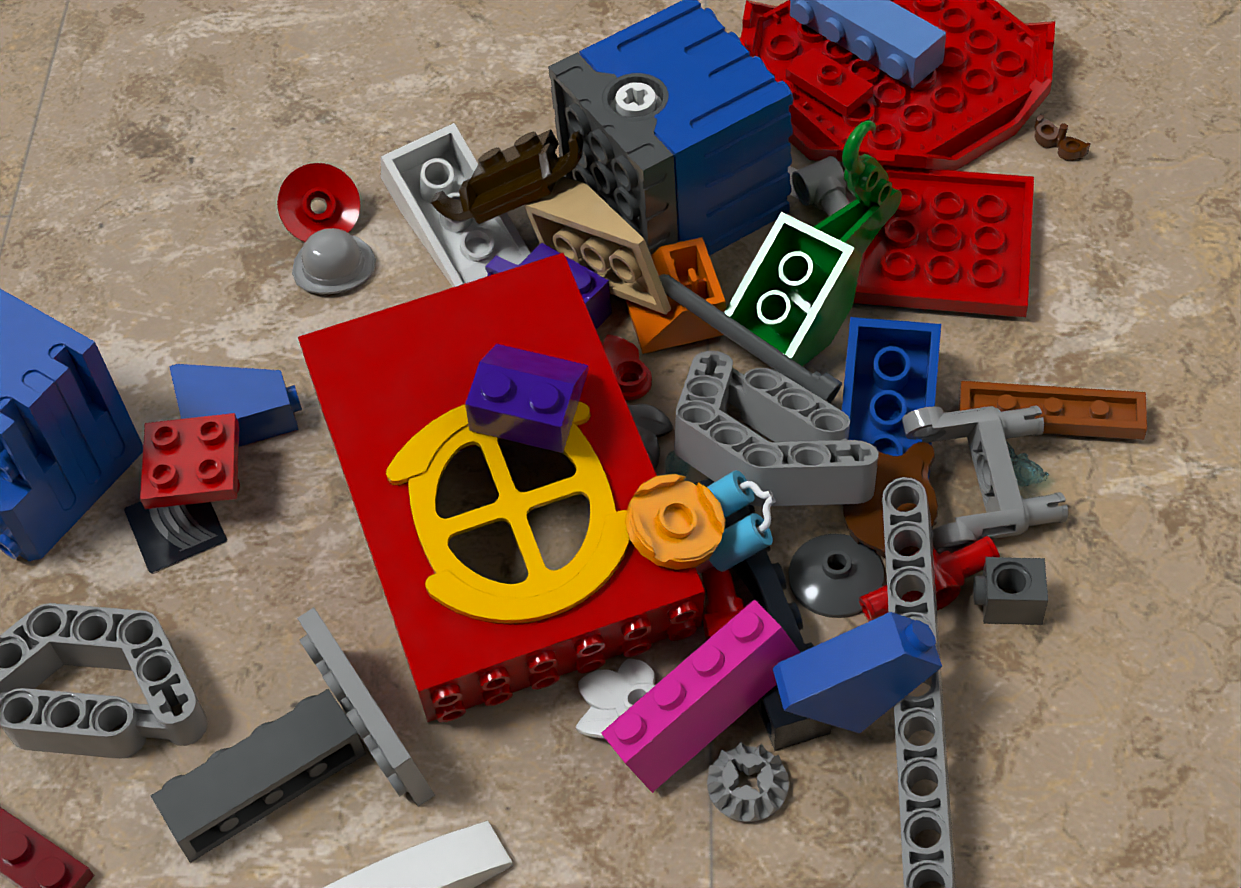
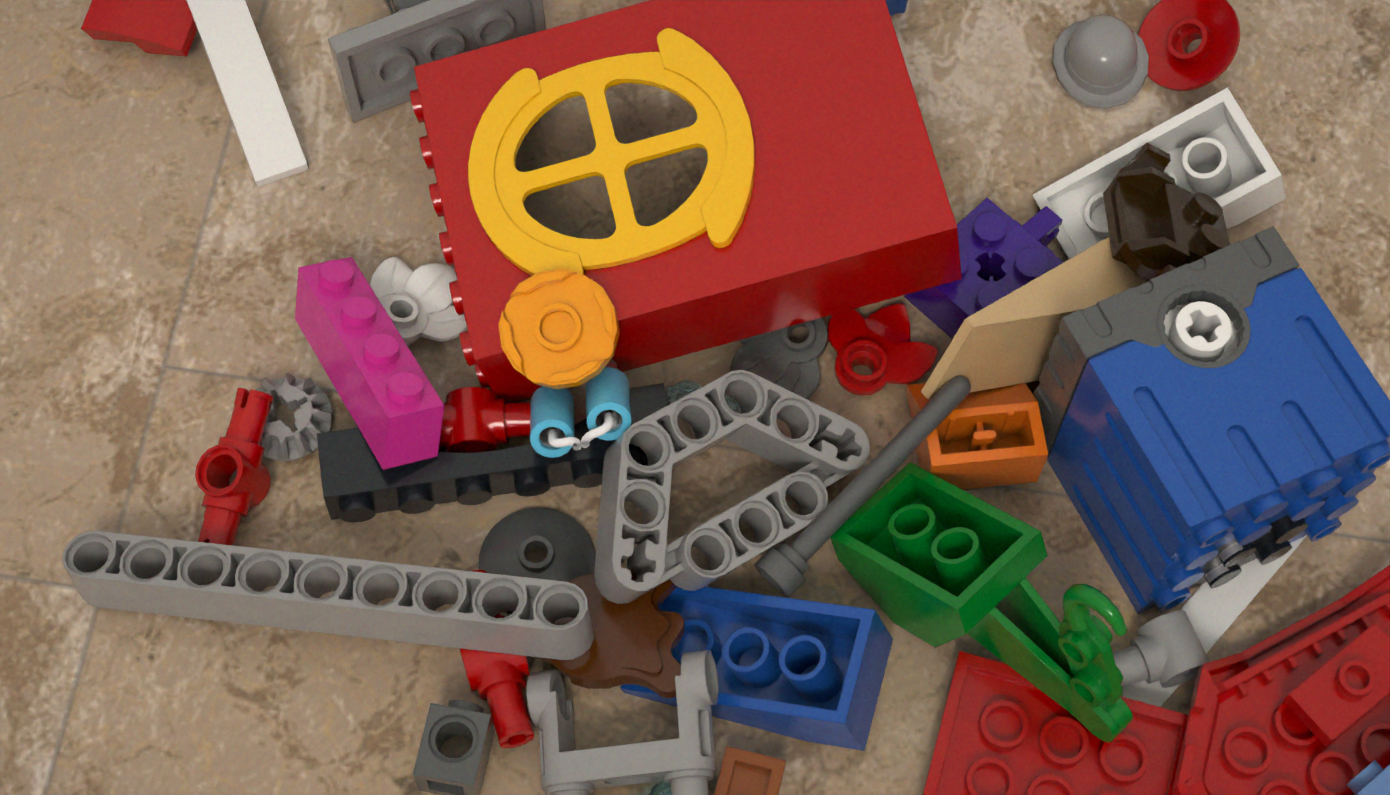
camera: 90 degrees right, 10 degrees up
dark purple slope [465,344,589,453] -> none
blue slope [773,612,943,733] -> none
none -> red pin [195,388,274,546]

